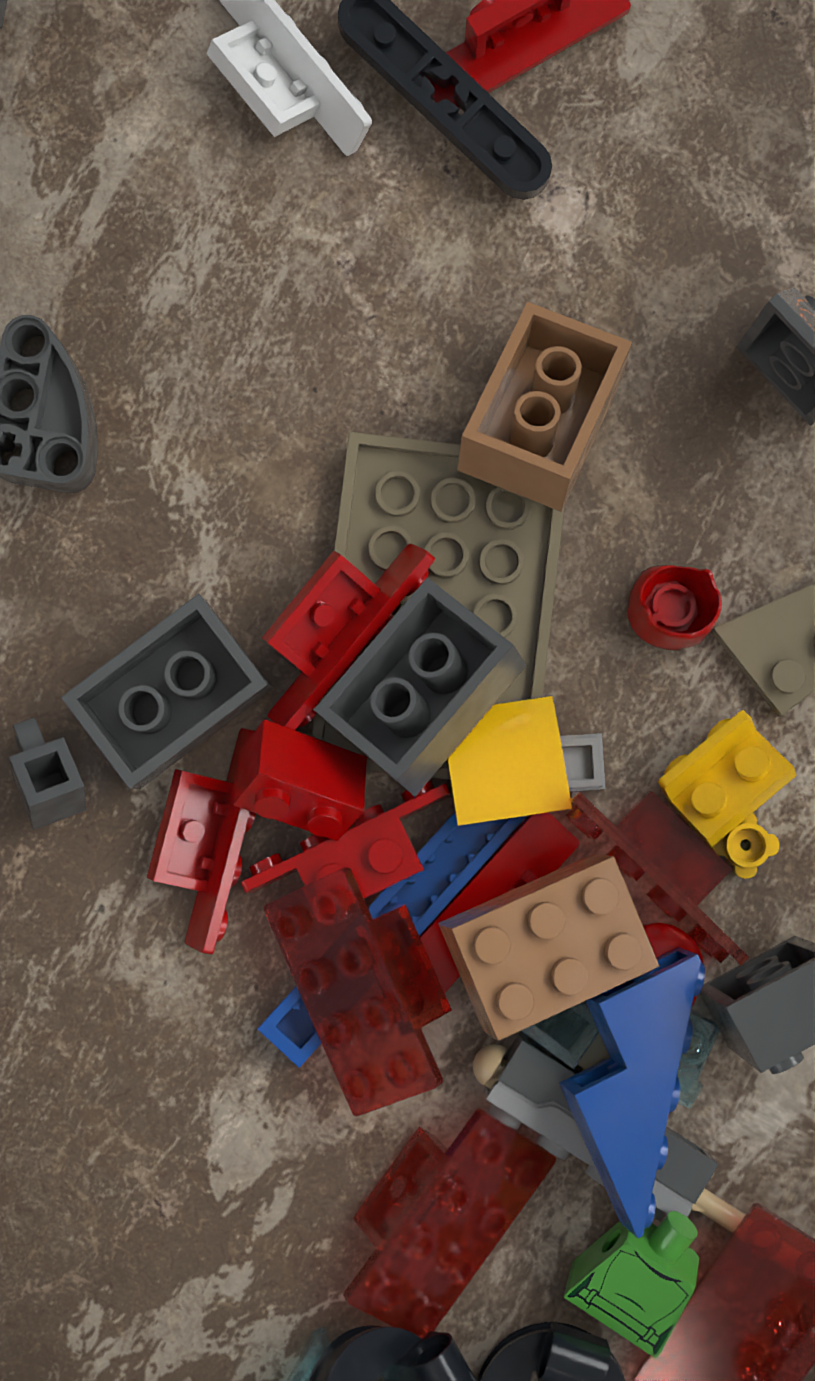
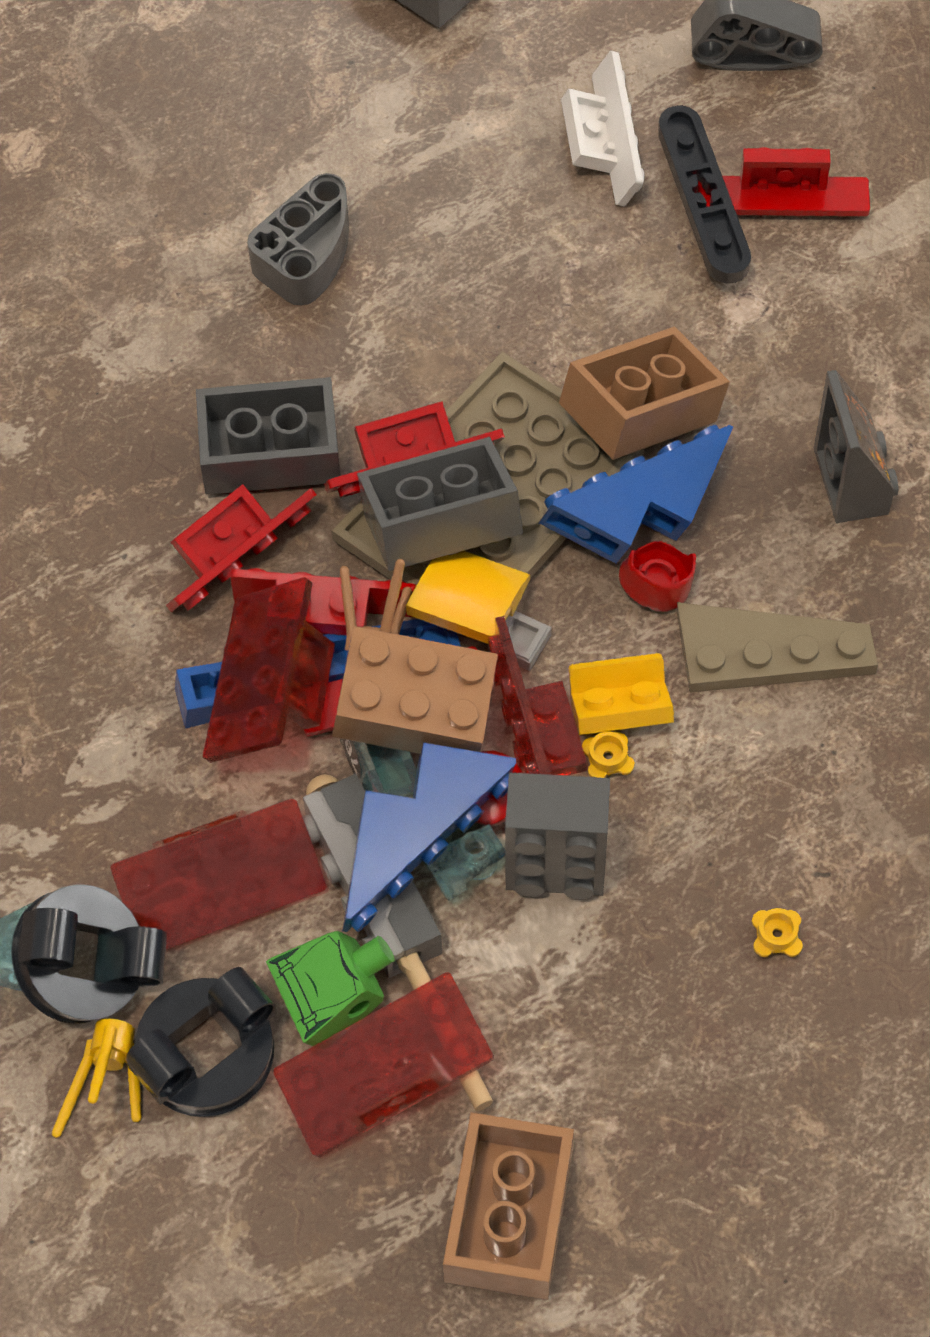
camera: 30 degrees right, 25 degrees down
dark grey brick [9,718,87,830] -> none
red brick [233,719,367,841] -> none
none -> medium nougat plant [340,559,412,650]
none -> blue slope [539,425,733,563]

